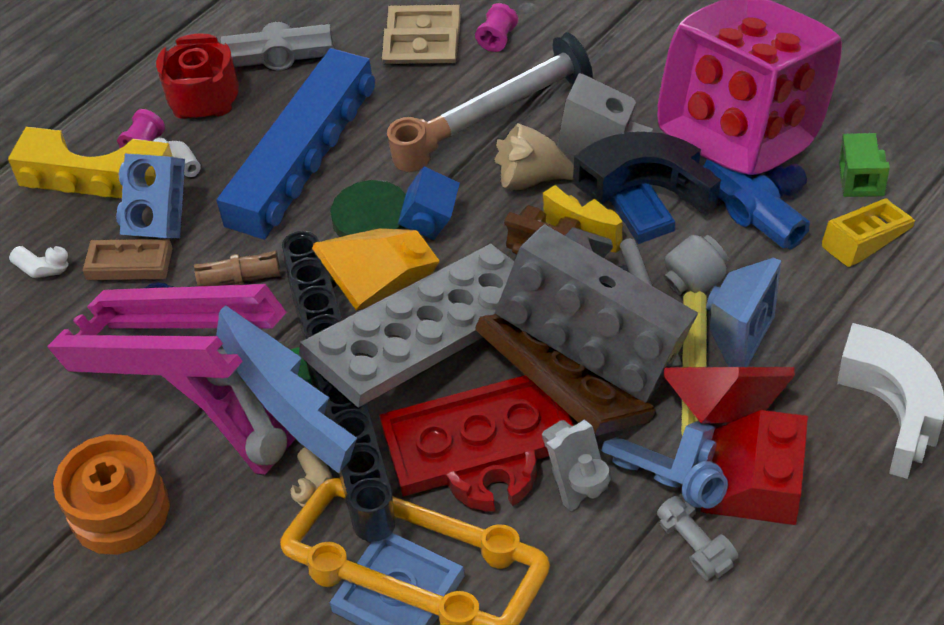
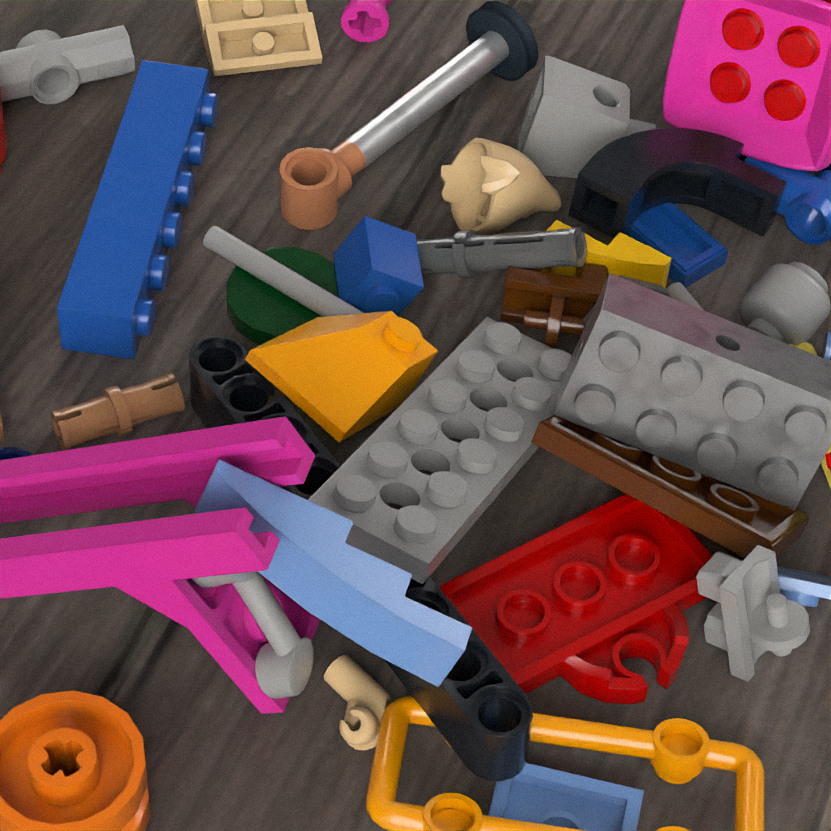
camera: 25 degrees left, 0 degrees up
none -> light grey bar [203,226,364,317]
none -> dark grey pin [416,227,587,278]

